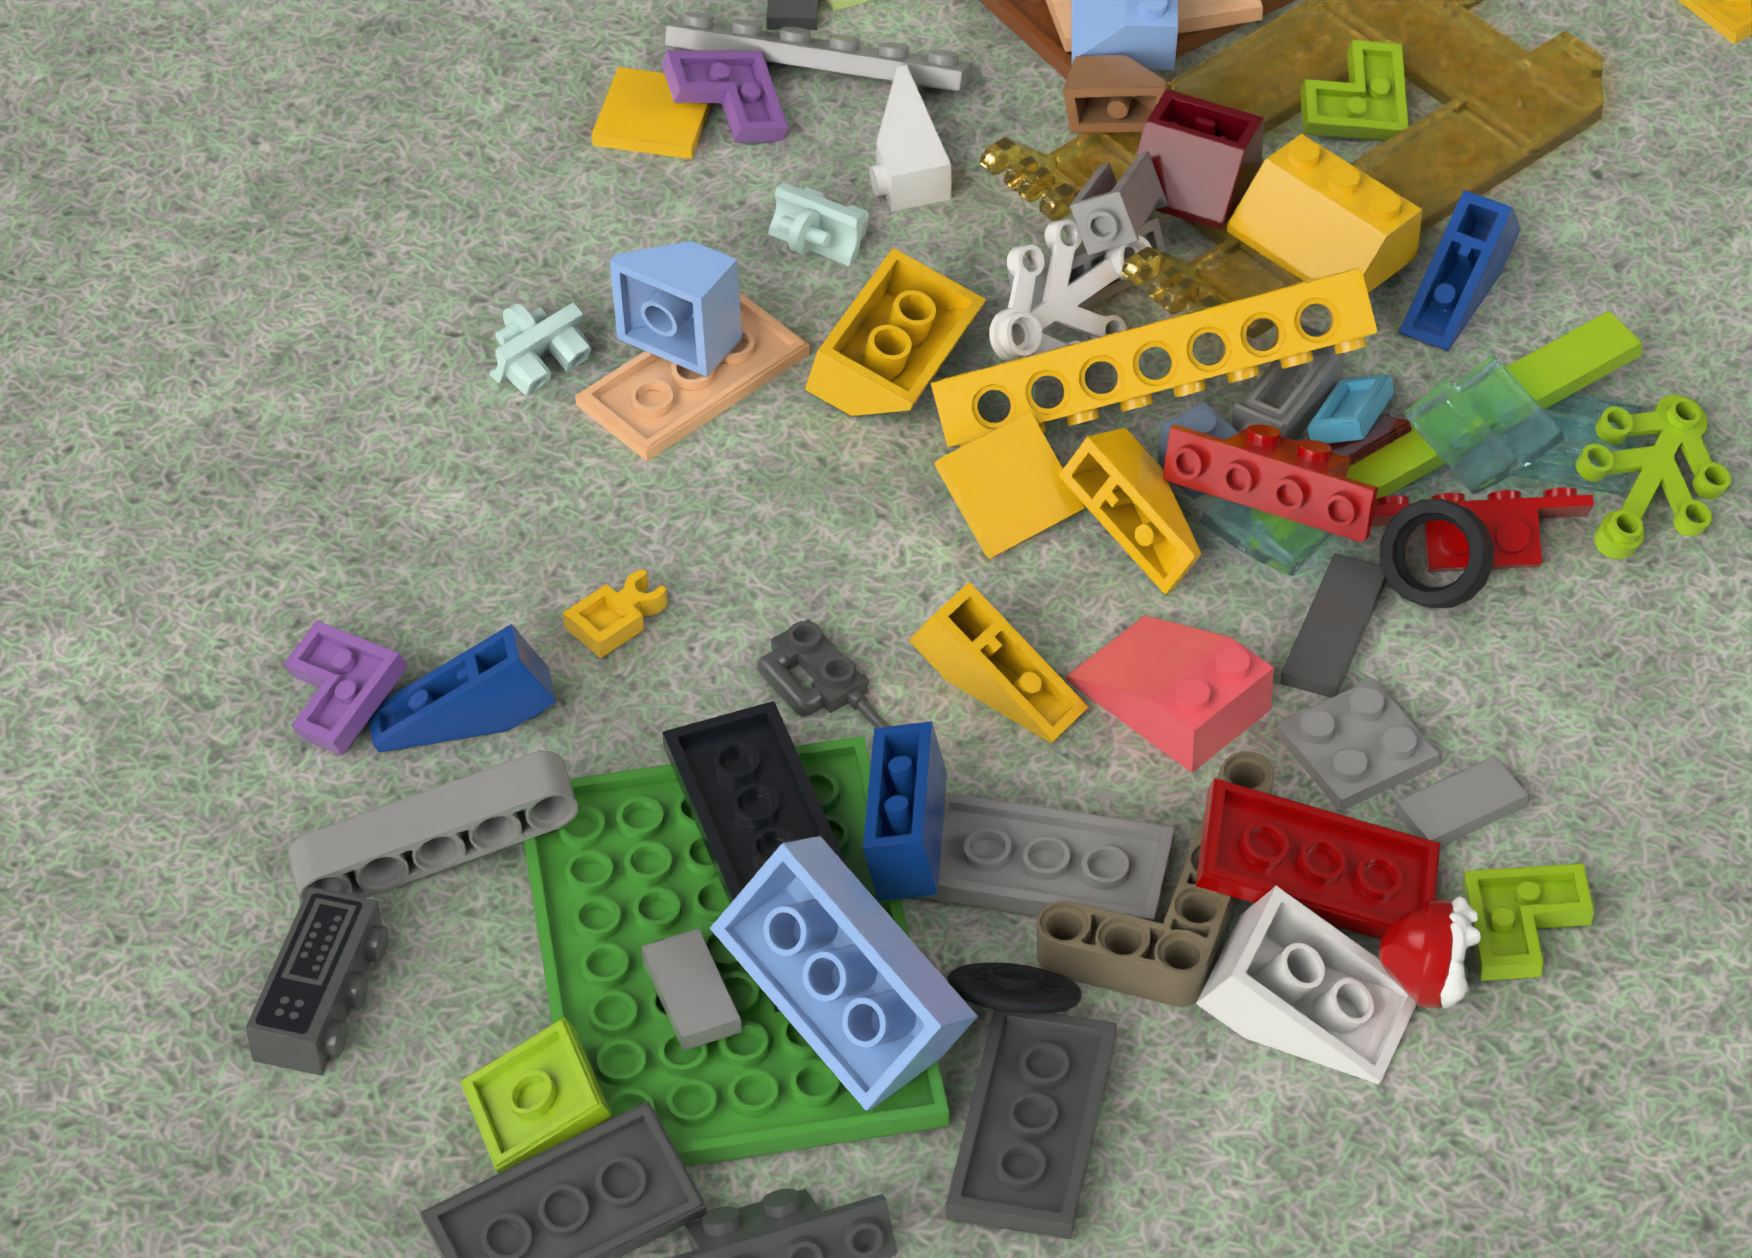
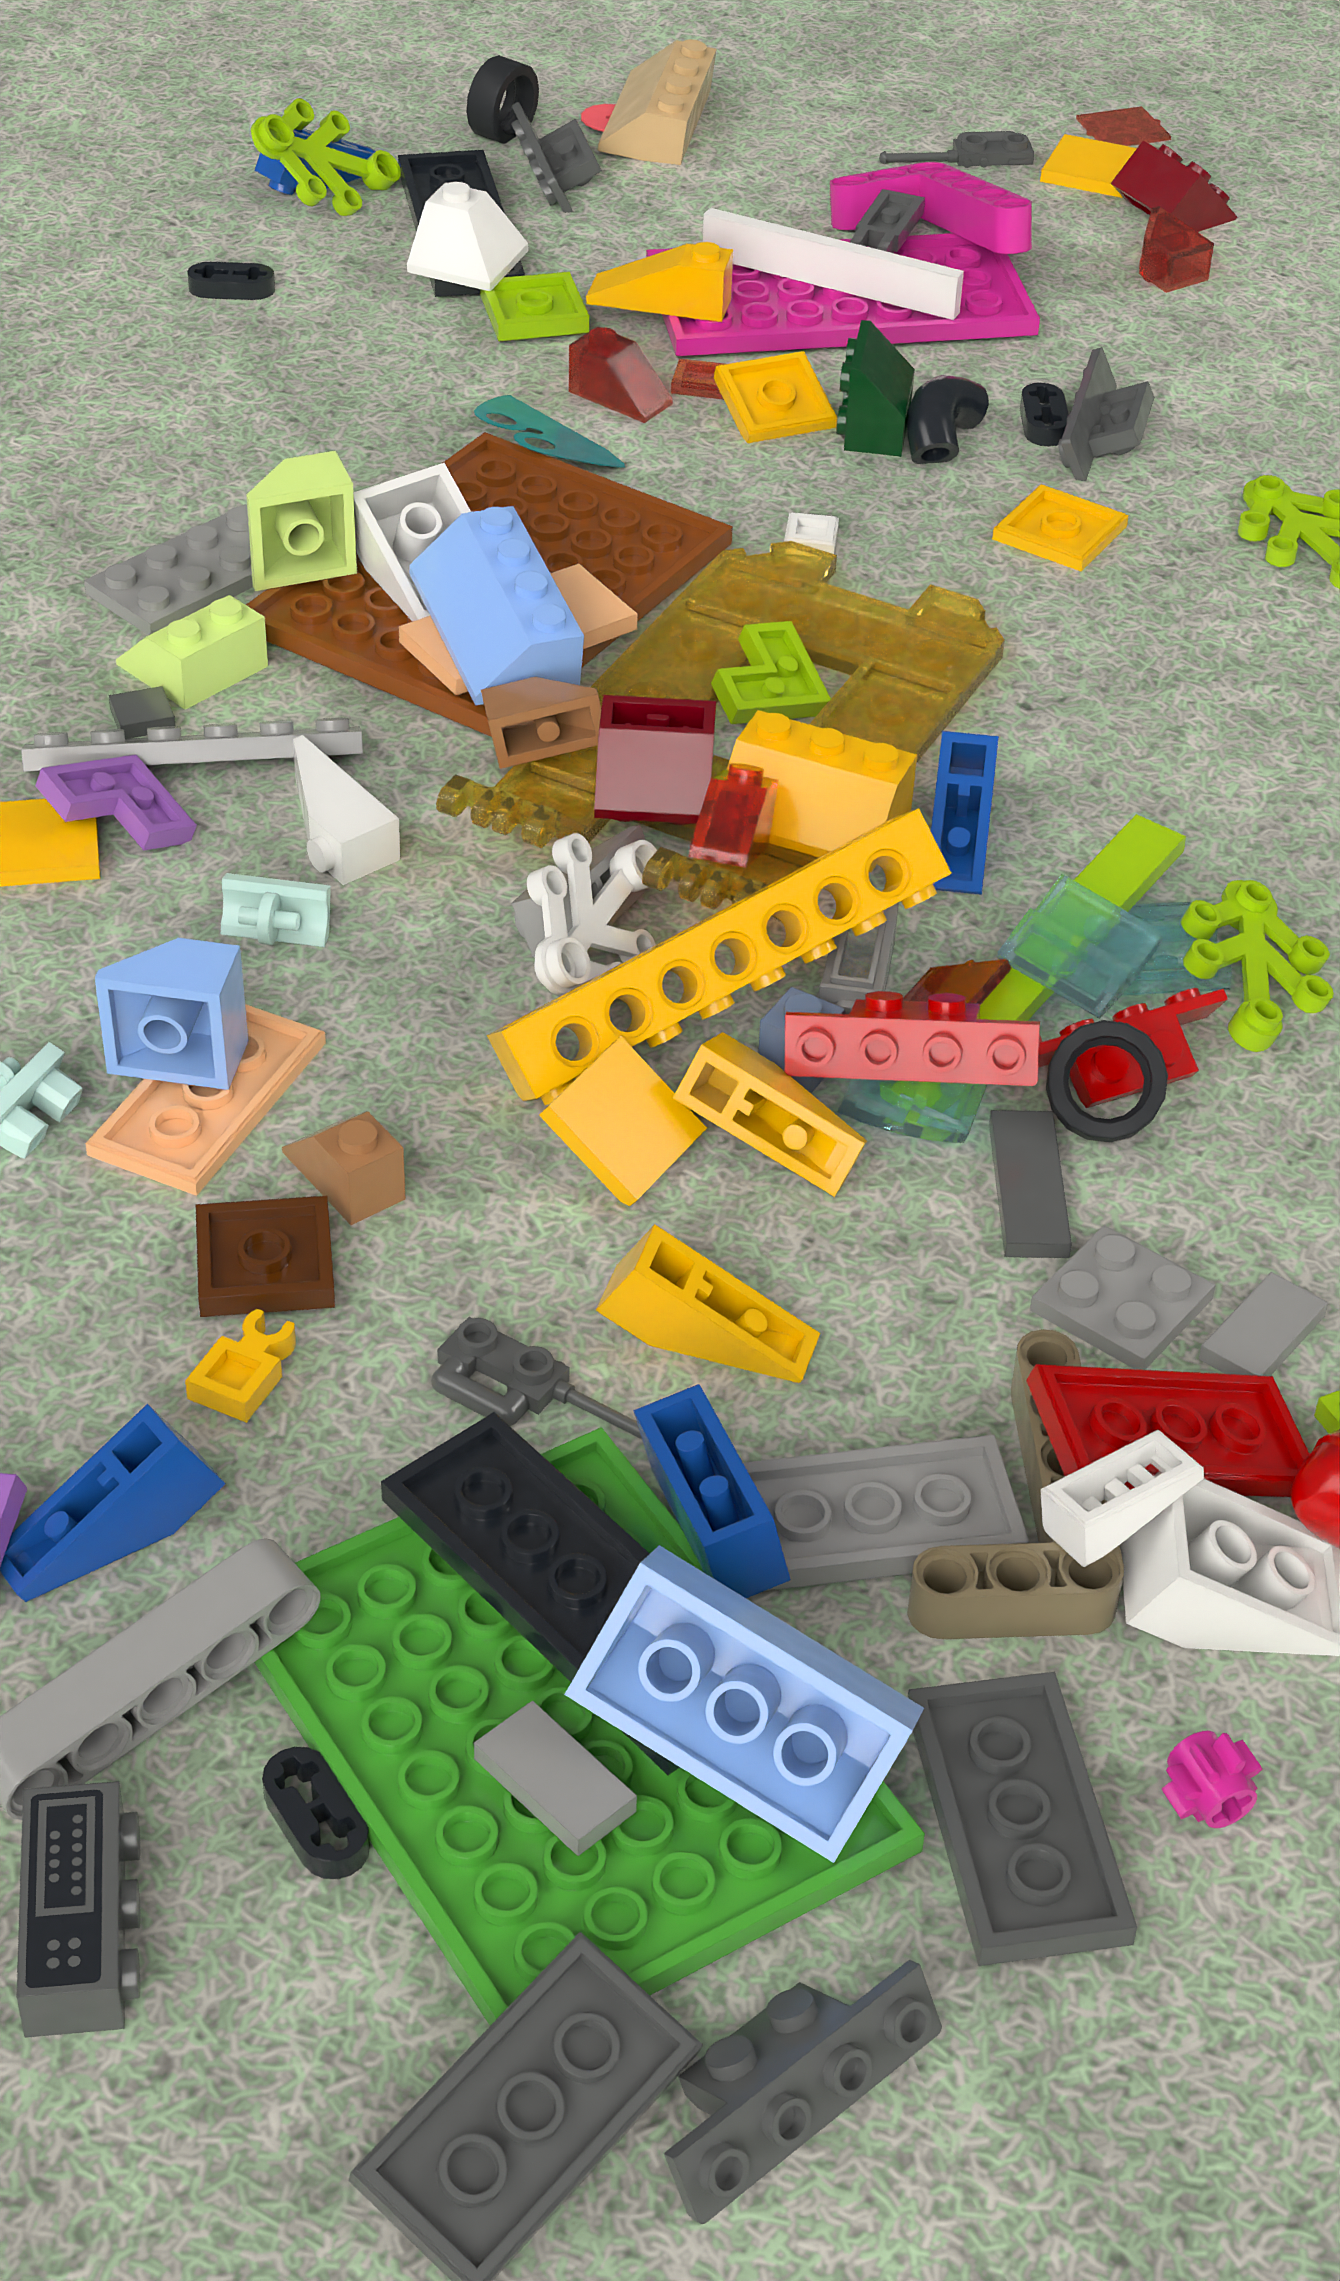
camera: 25 degrees left, 5 degrees down
lime tile [460,1017,612,1174] -> none
yellow slope [805,248,986,416] -> none
black wheel [947,962,1082,1014] -> none
coral slope [1066,615,1274,773] -> none
light grey window [1070,151,1168,255] -> none
medium azure tile [1307,374,1395,444] -> none
none -> reddish brown plate [195,1195,335,1317]
none -> black beam [262,1747,370,1879]
none -> medium nougat slope [282,1111,405,1225]
none -> clear red slope [688,763,779,868]
none -> white slope [1040,1430,1204,1567]
none -> dark pink gear [1162,1730,1263,1828]

